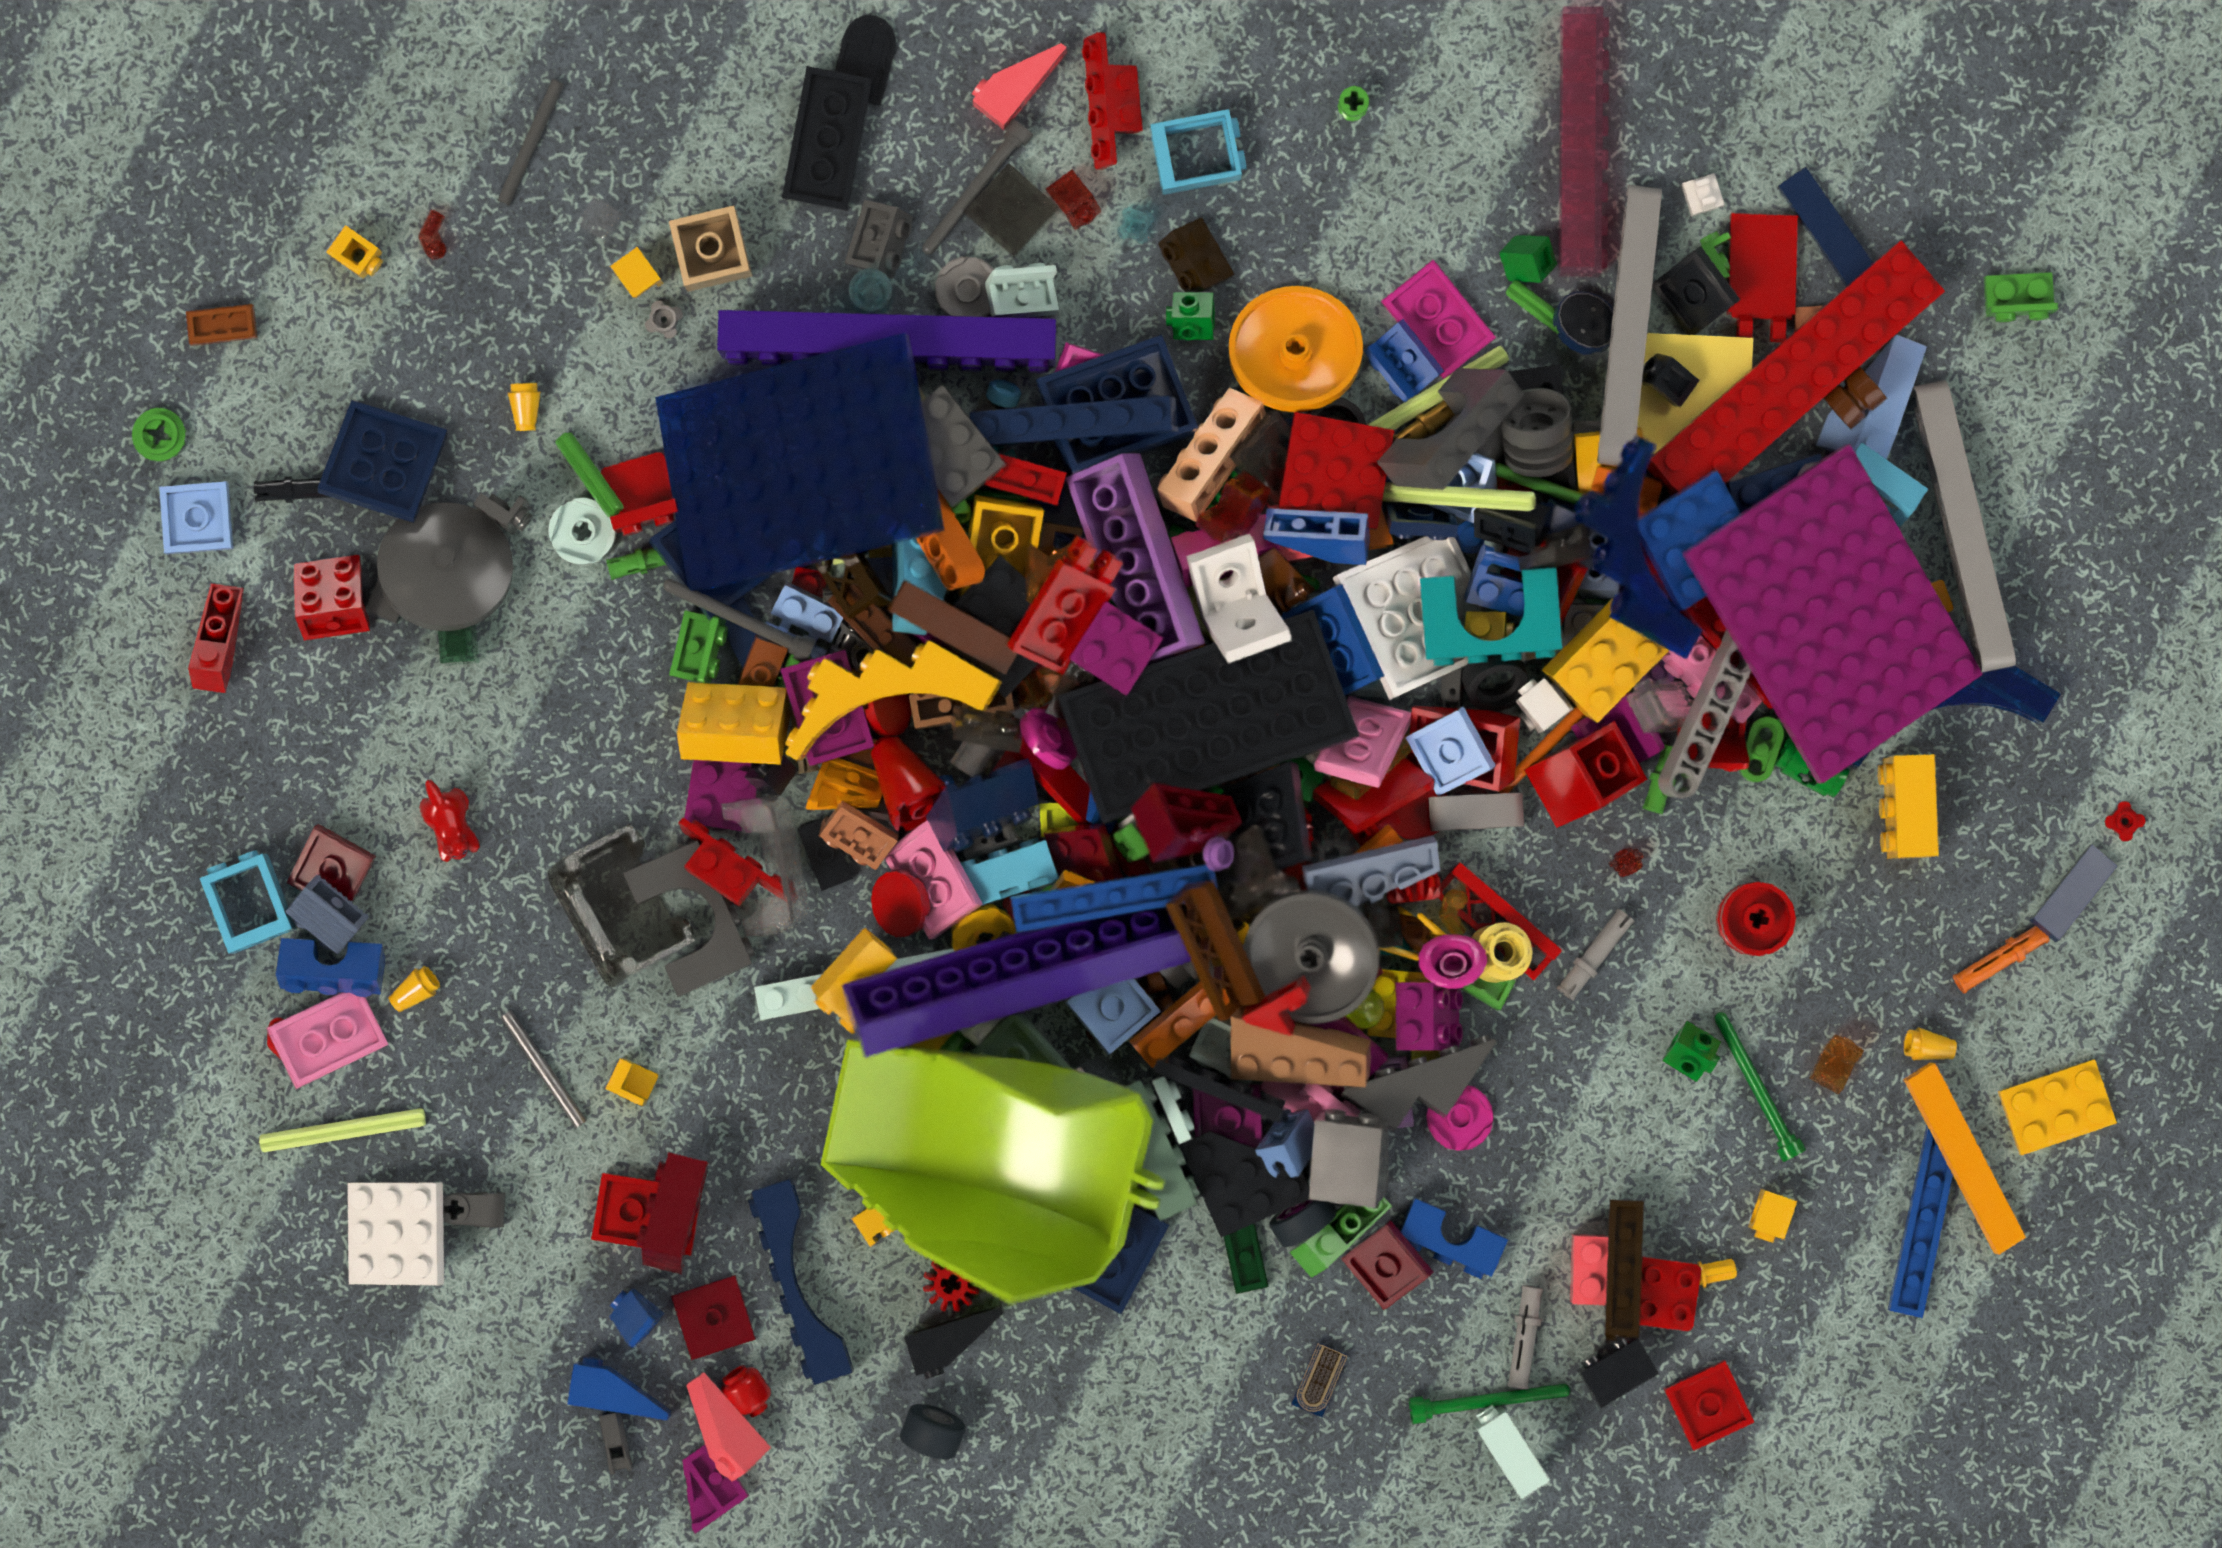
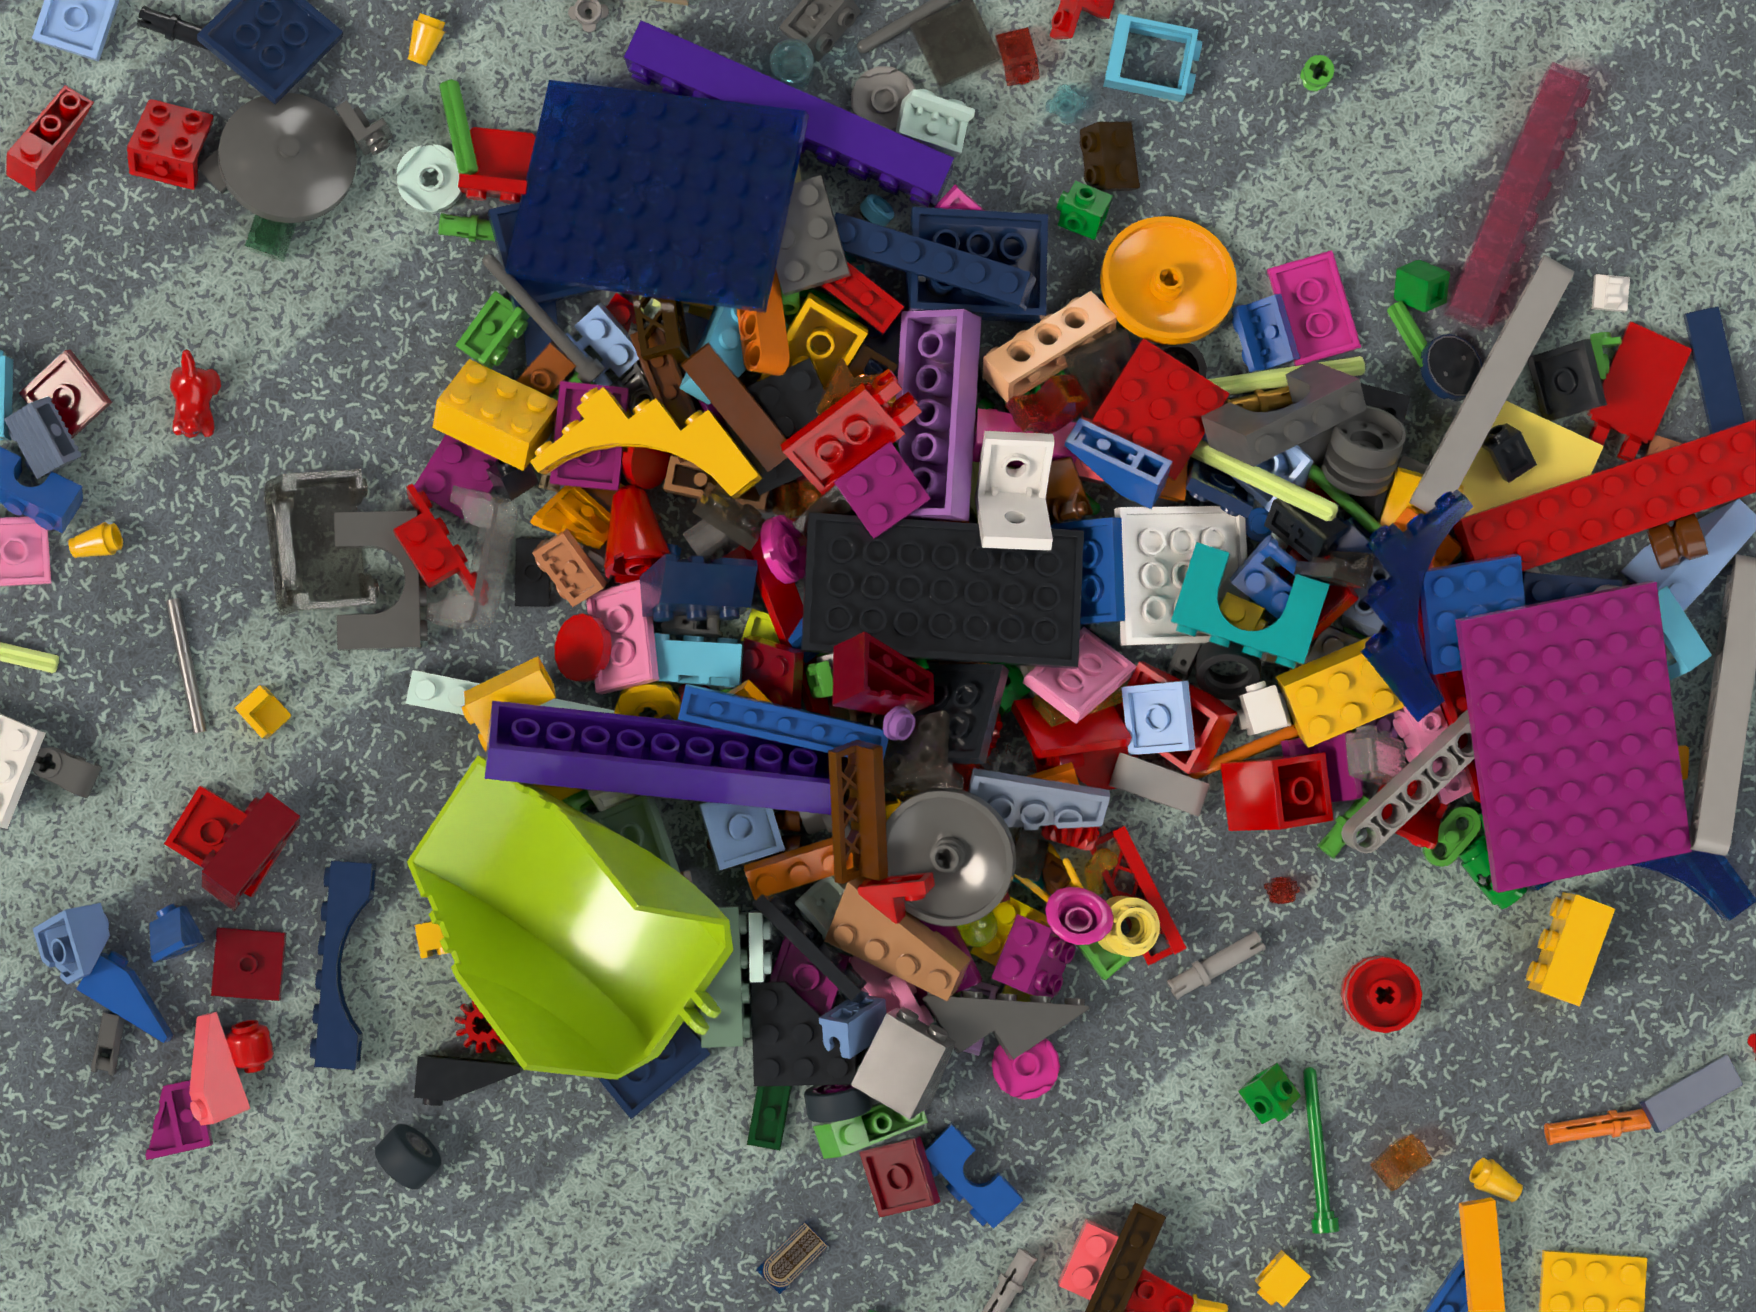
camera: 20 degrees right, 0 degrees up
none -> medium blue slope [33,903,110,984]

